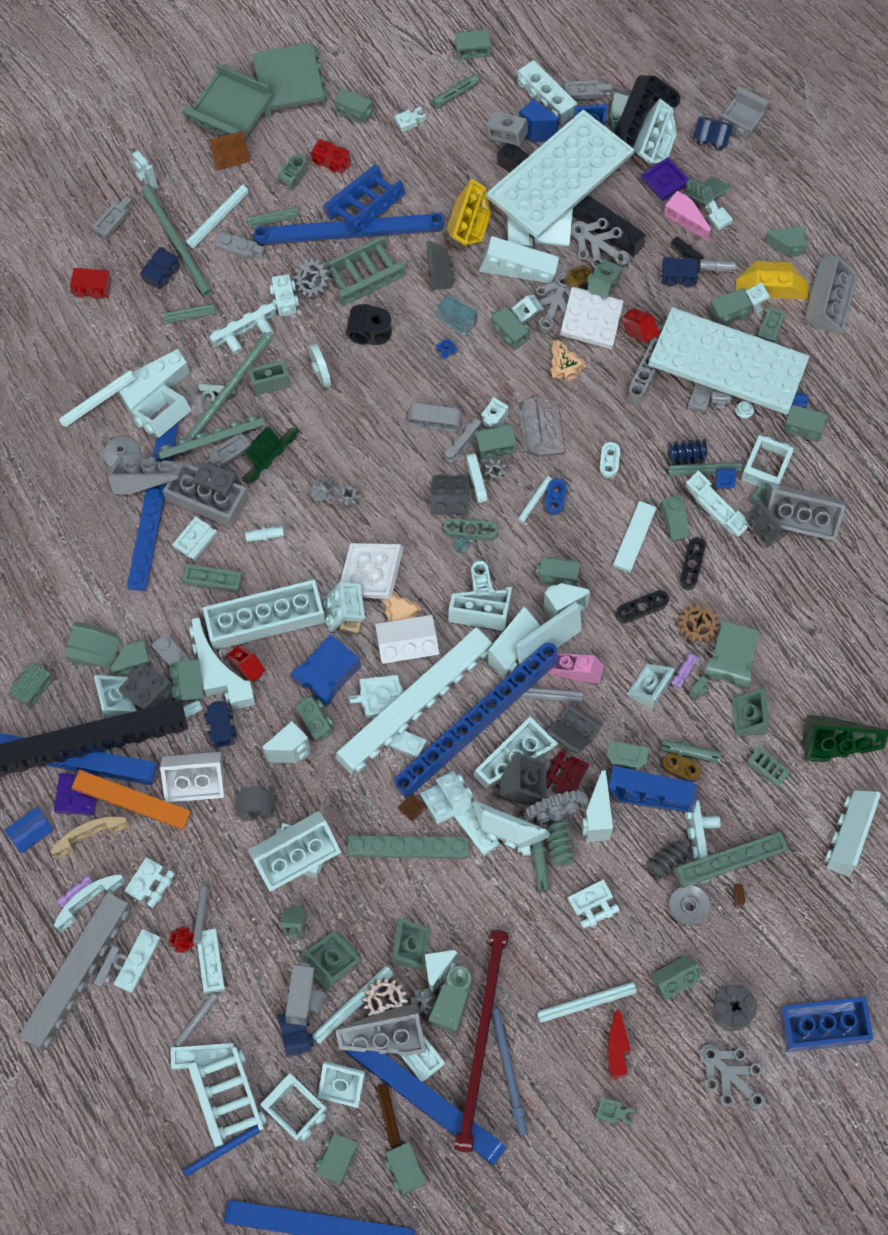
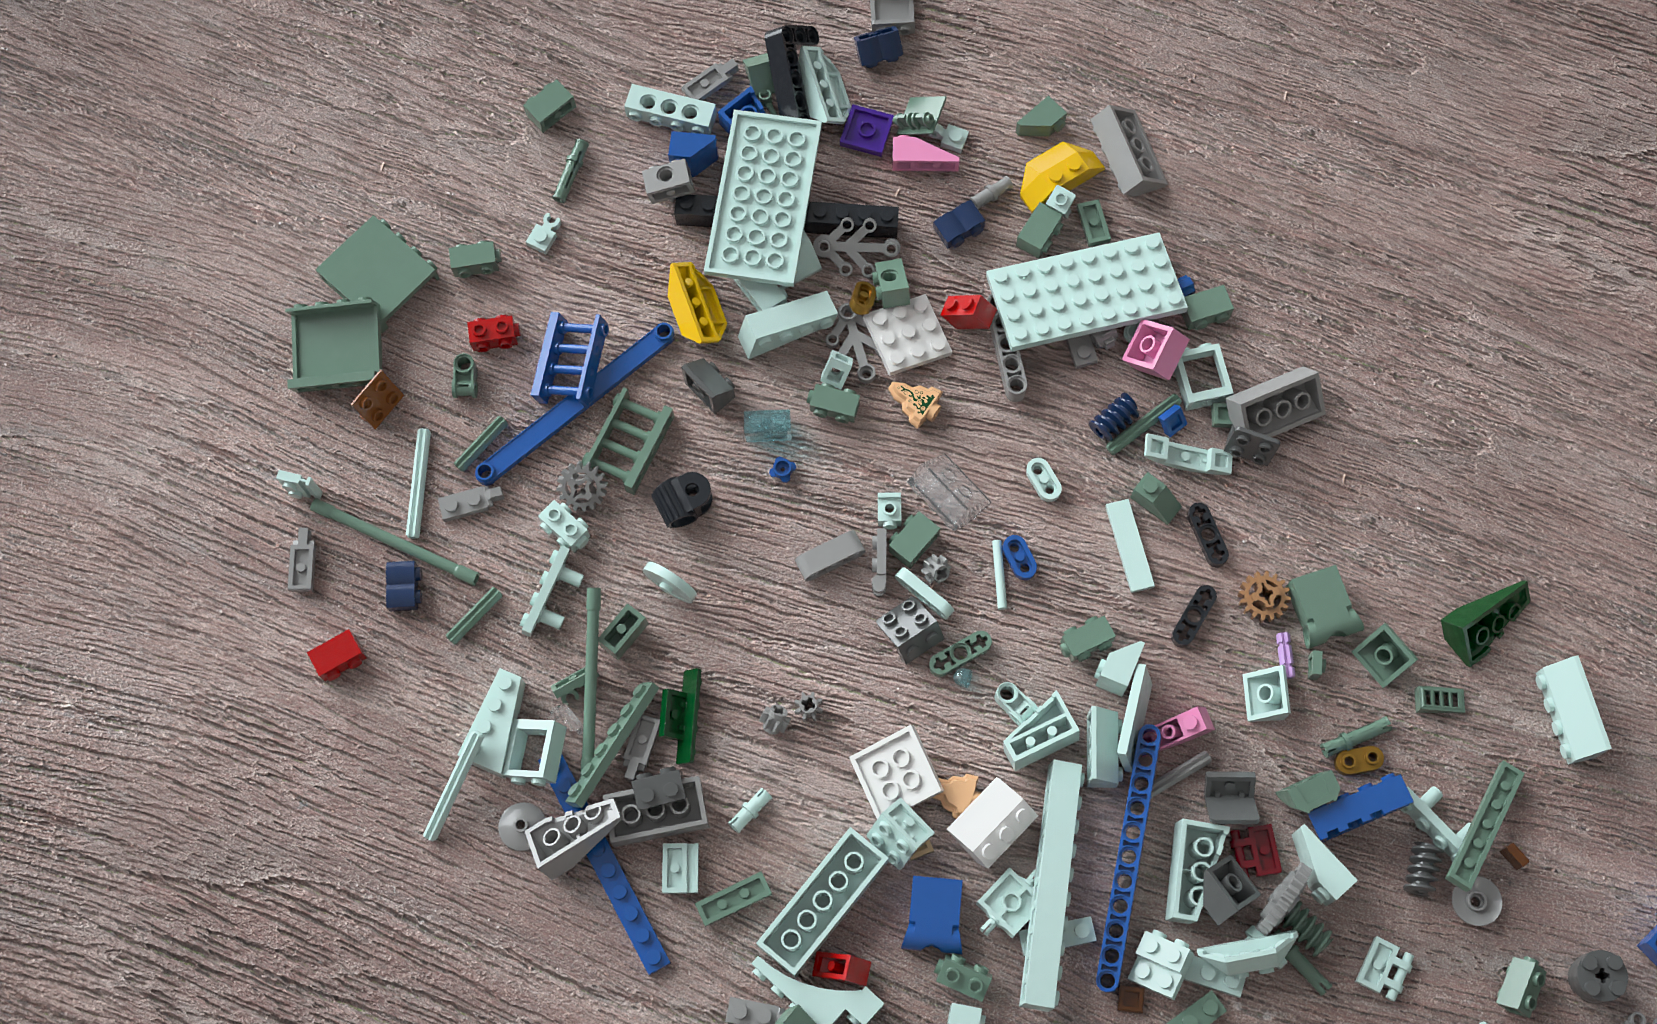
camera: 35 degrees left, 5 degrees up
black axle [671,237,704,264] -> none
none -> bright pink brick [1122,319,1190,380]

